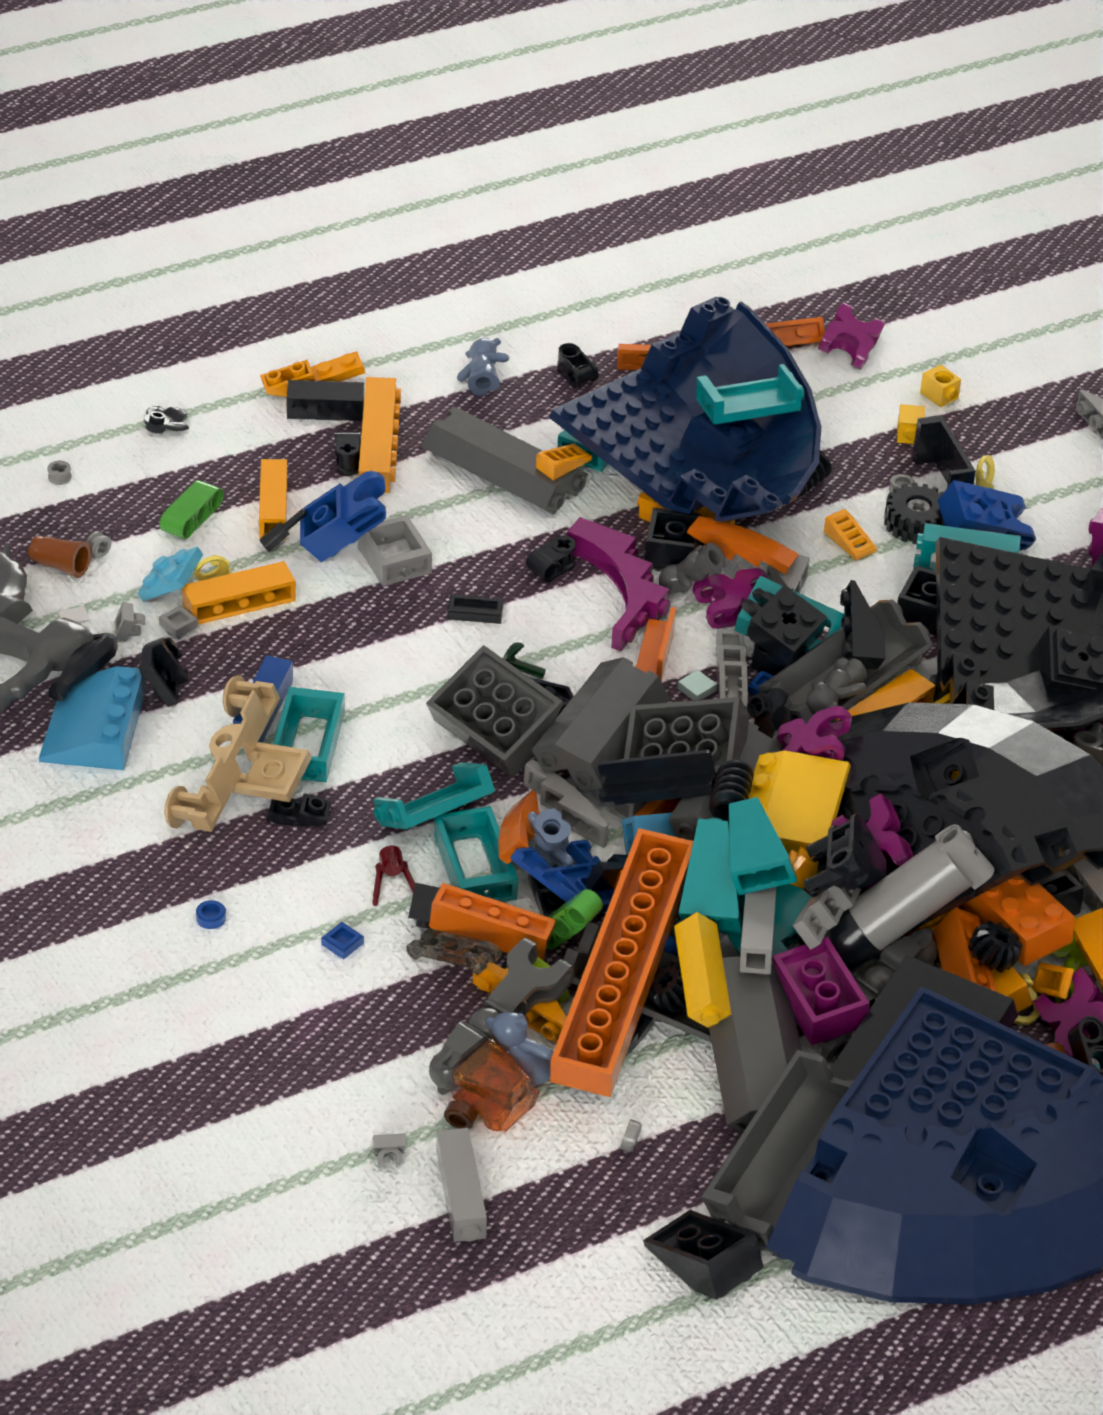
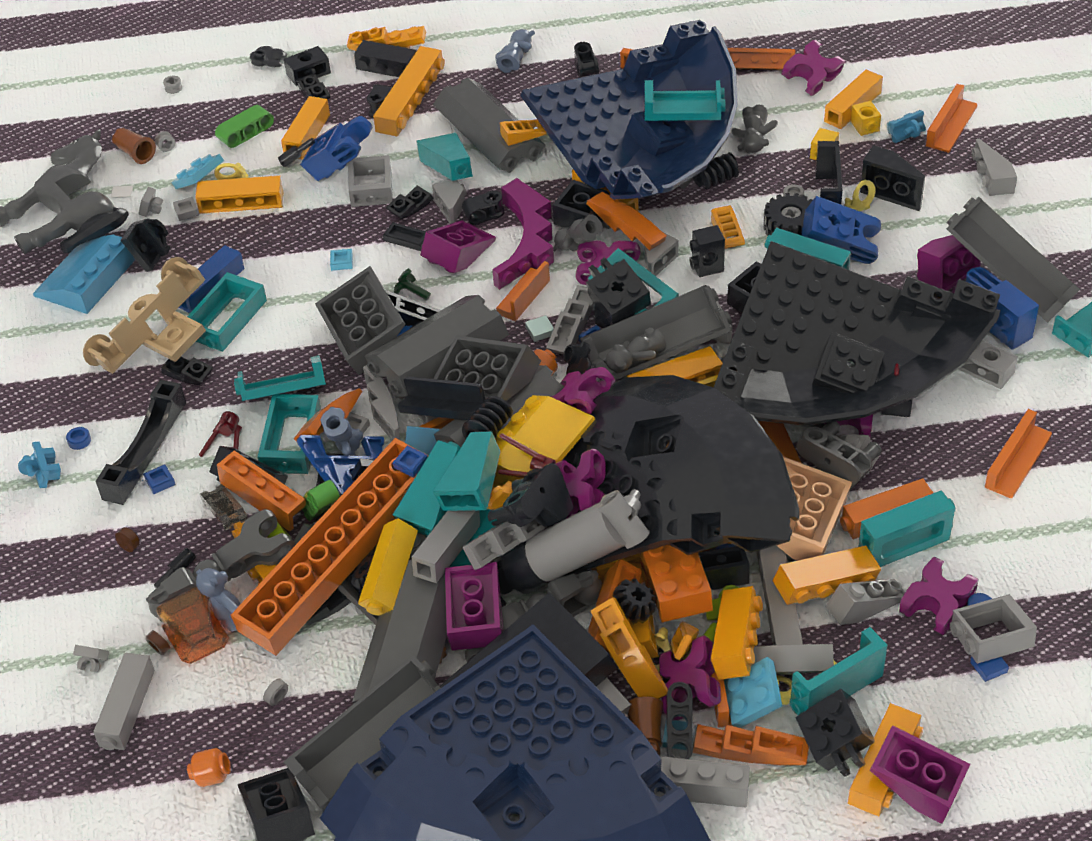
camera: 25 degrees right, 5 degrees up
black slope [840,580,885,669] -> none
none -> dark azure hips [18,441,61,488]
none -> black arch [95,379,186,505]
none -> reddish brown tile [115,527,140,552]
none -> black axle [154,548,196,589]
none -> orange head [187,748,231,787]
none -> black brick [283,46,331,86]
none -> black slope [297,73,331,99]
none -> medium azure tile [330,249,353,271]
none -> black slope [386,185,433,219]
none -> blue tile [393,445,428,478]
none -> teal slope [416,133,473,181]
none -> magenta slope [420,220,496,273]
none -> light grey slope [432,179,467,224]
none -> dark red plant [498,433,556,477]
none -> light orange slope [590,597,668,699]
none -> black brick [689,225,725,278]
none -> dark grey piece [731,104,778,153]
none -> light orange brick [824,69,883,129]
none -> black slope [860,145,925,211]
none -> dark azure hips [887,110,926,143]
none -> orange panel [926,83,978,153]

